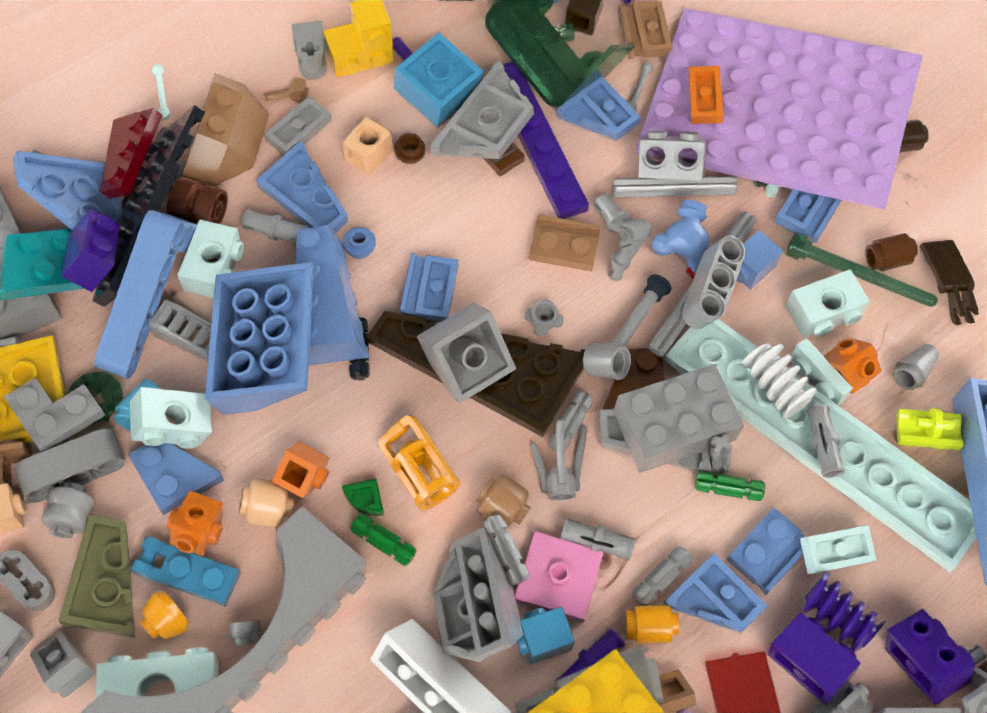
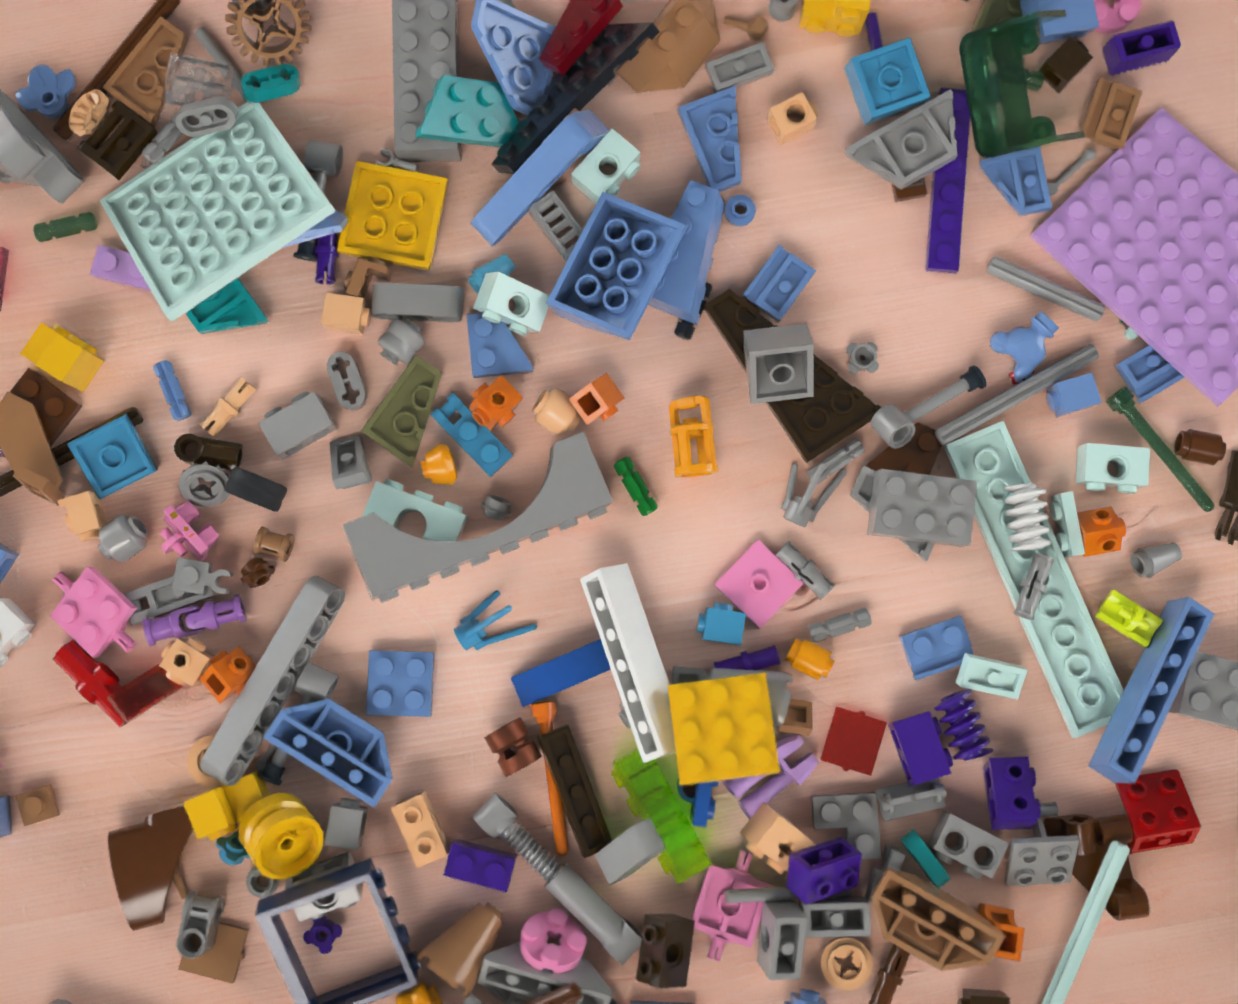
camera: 25 degrees right, 20 degrees up
light grey plate [4,378,105,452] -> none
dark purple brick [61,209,120,292] -> none
clear green gear [67,372,124,425] -> none
copper wheel [167,177,228,225] -> none
light grey pin [241,209,309,244] -> none
green tile [342,478,384,516] -> none
reddish brown plate [394,133,426,164] -> none
light grey wedge [433,526,523,662] -> none
medium nougat head [476,475,531,527] -> none
light grey axle [484,514,530,585] -> none
medium nougat plate [529,214,601,272] -> none
light grey pin [593,193,651,281] -> none
brick [638,130,706,181] -> none
medium blue wing [664,553,768,633] -> none
light grey beam [682,235,745,329] -> none
orange plate [688,66,724,124] -> none
green axle [695,471,765,501] -> none
light grey axle [710,434,733,474] -> none

